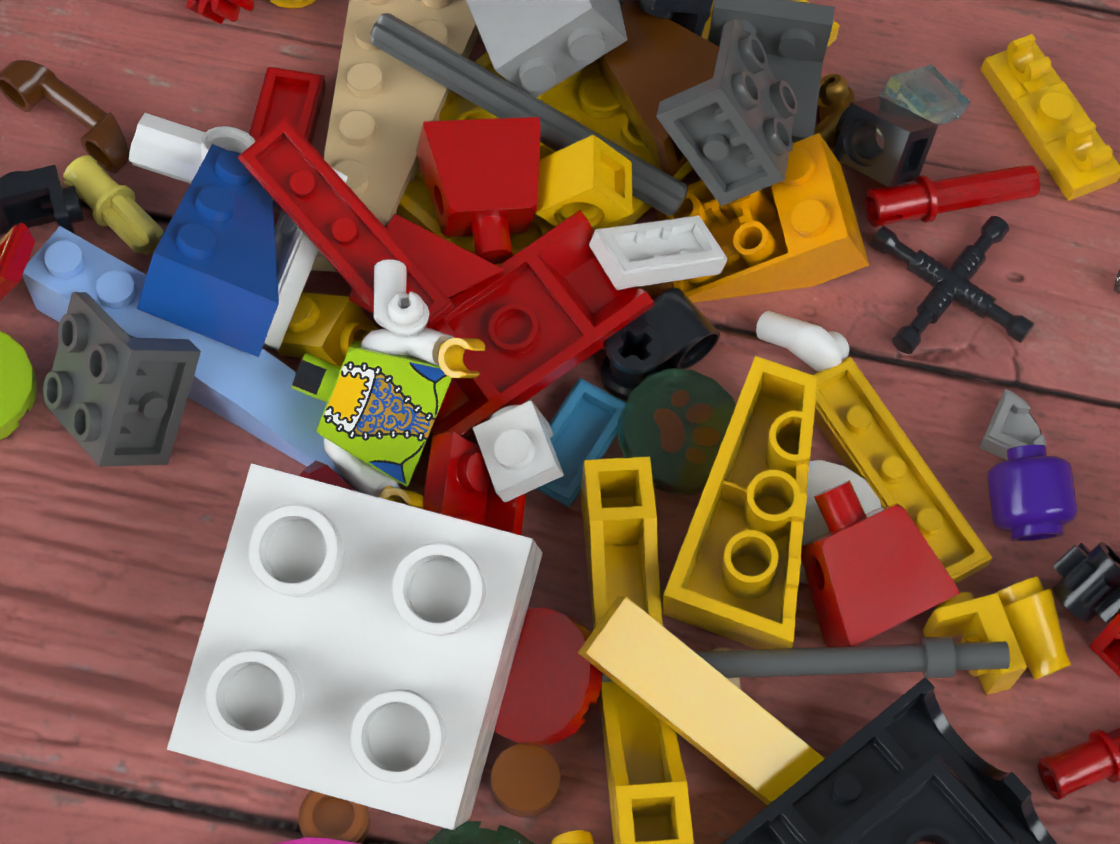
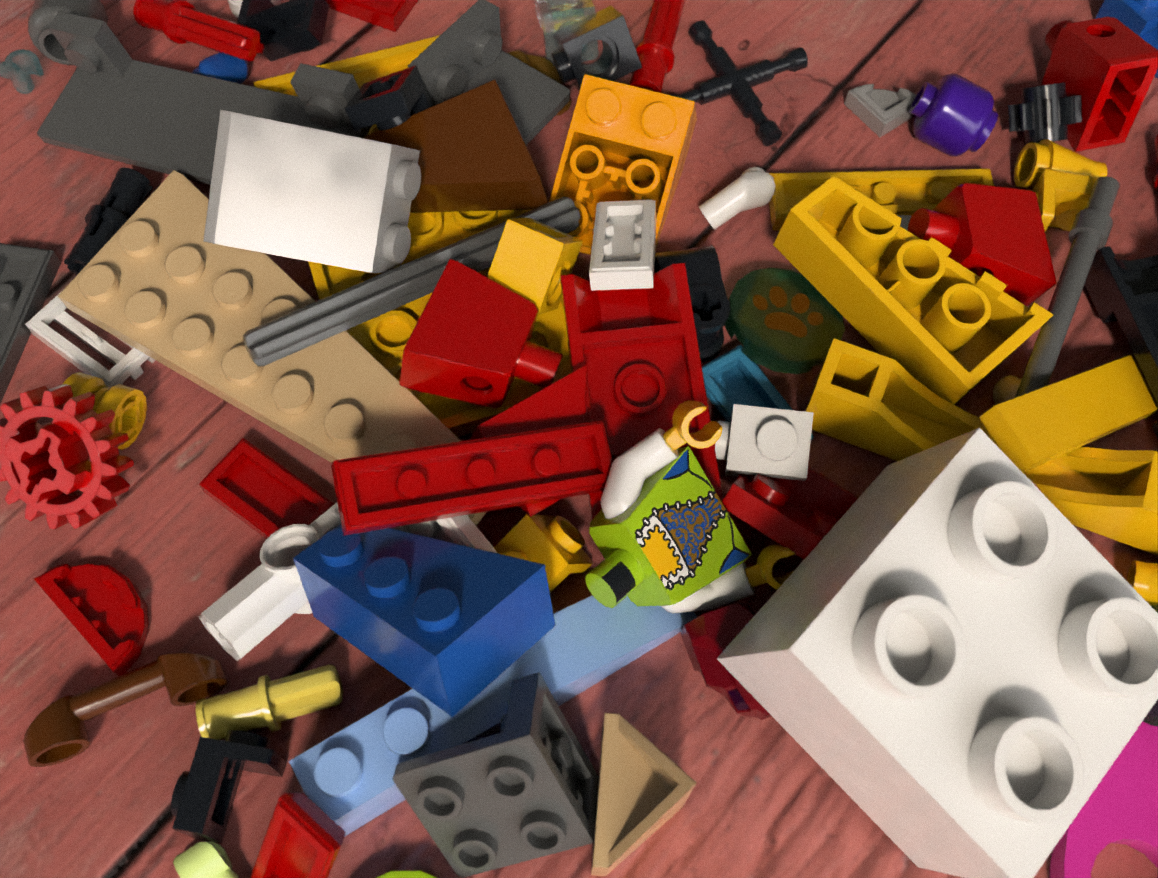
camera: 60 degrees left, 0 degrees up
white arm [374,260,429,337] -> none
dark grey bracket [656,18,798,206] -> none
none -> red tile [34,563,149,676]
none -> tan slope [591,713,697,877]

